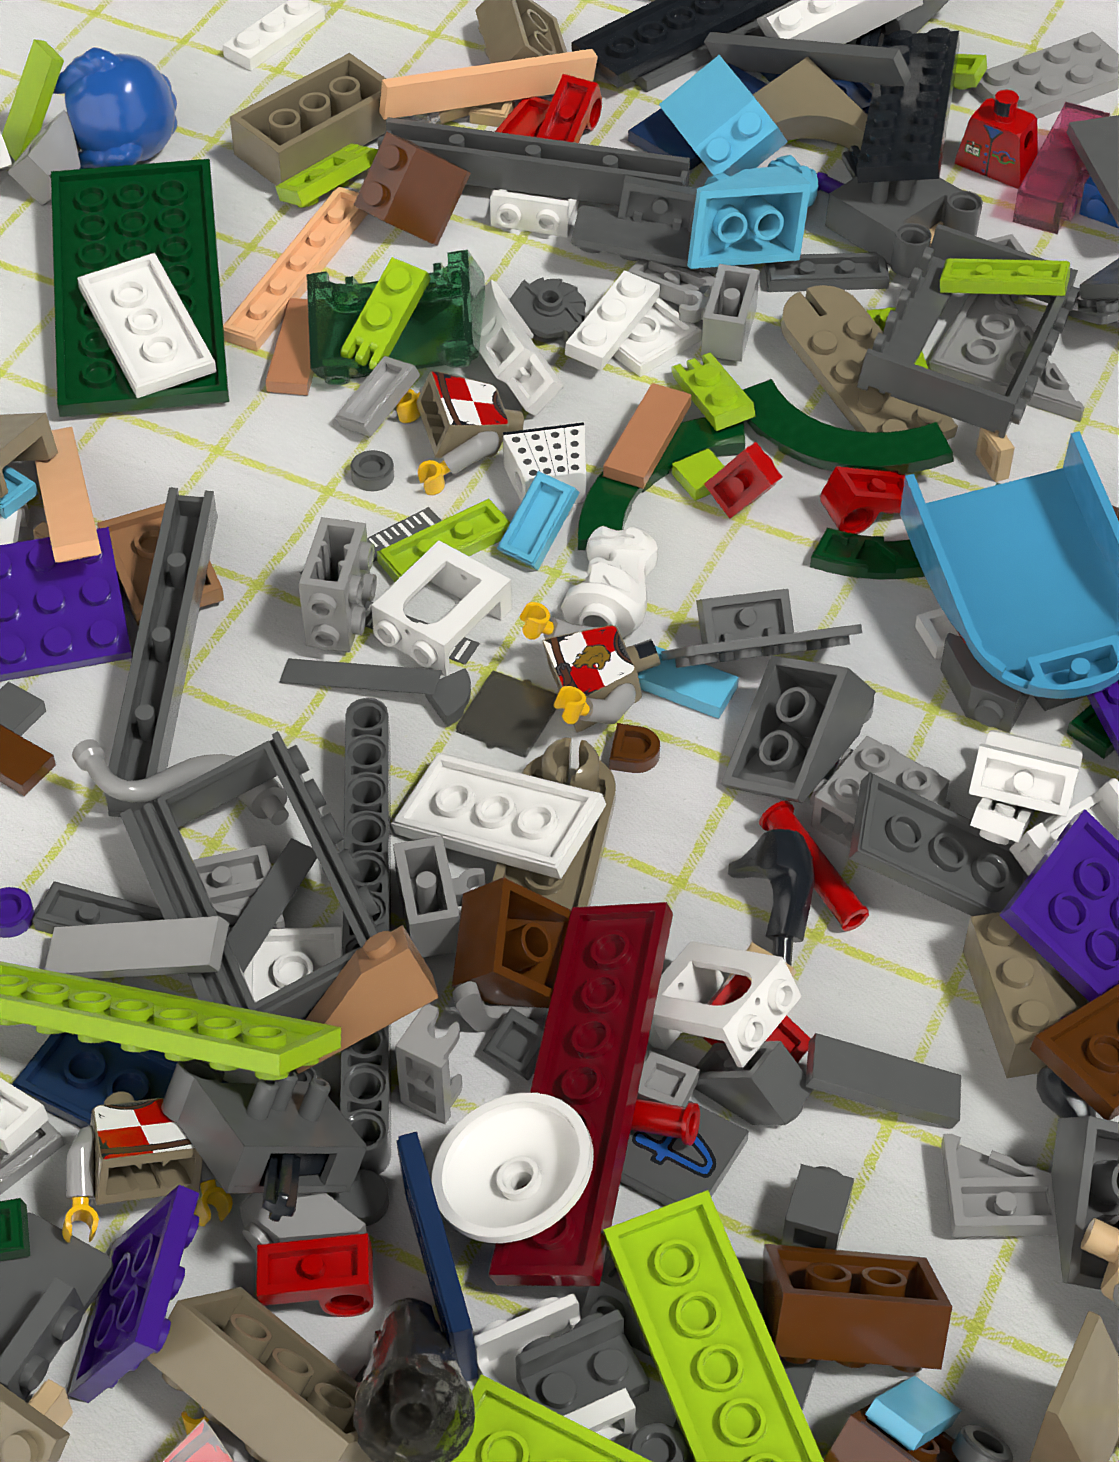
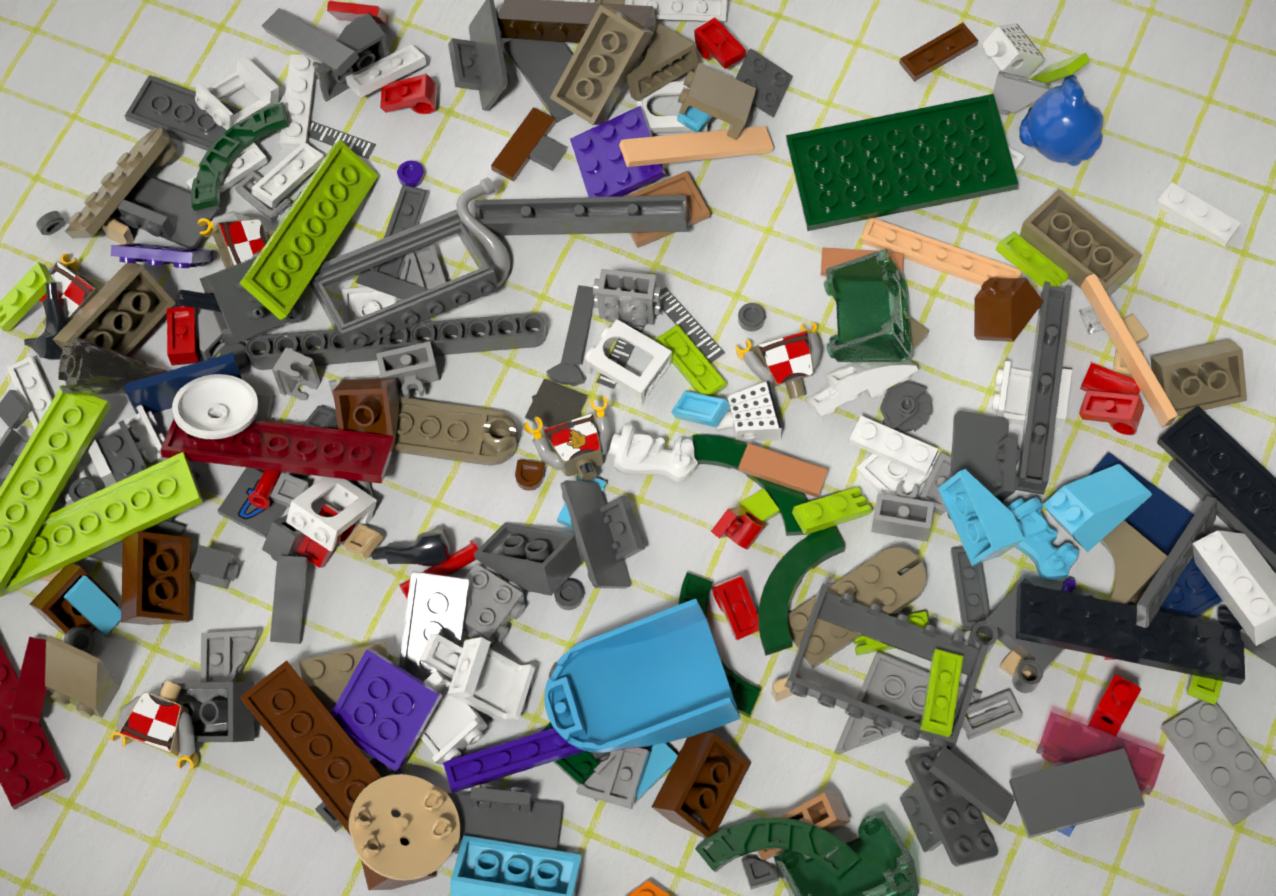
camera: 90 degrees right, 15 degrees up
light grey tile [45,916,229,979] -> none
white tile [77,253,216,398] -> none
medium nougat slope [296,925,439,1074] -> none
light grey tile [335,356,420,437] -> none
lime hinge [341,257,431,370] -> none
white tile [391,753,606,879] -> none

